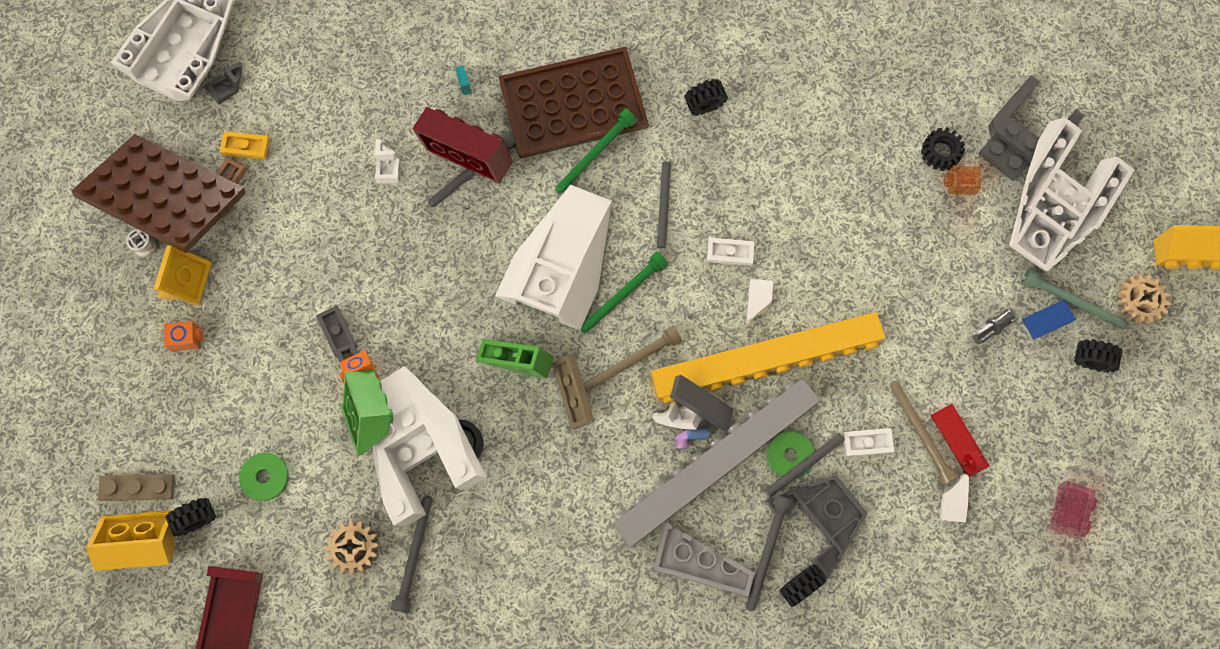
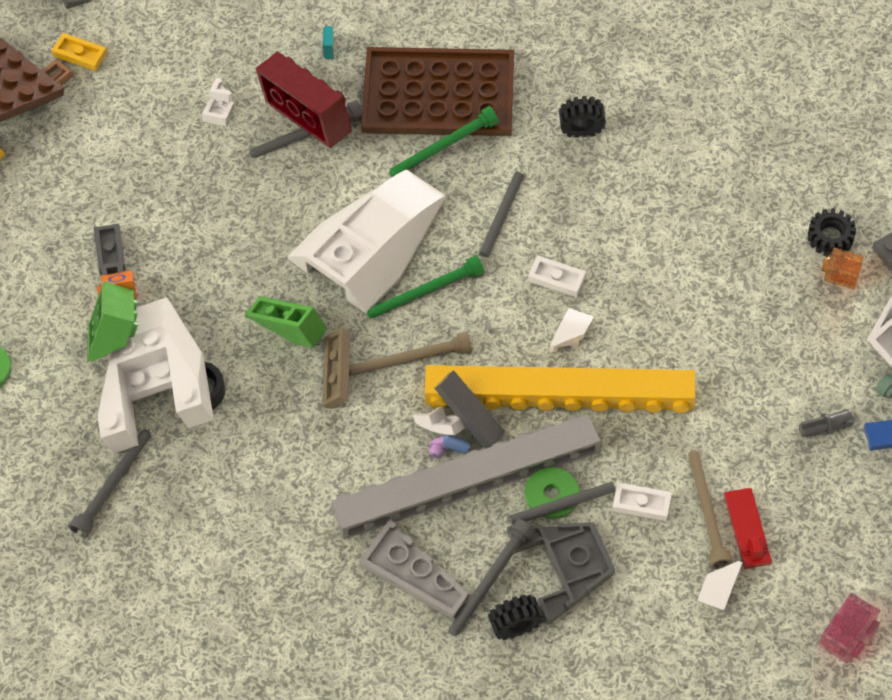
camera: 20 degrees right, 15 degrees down
tan gear [324,520,380,575] -> none

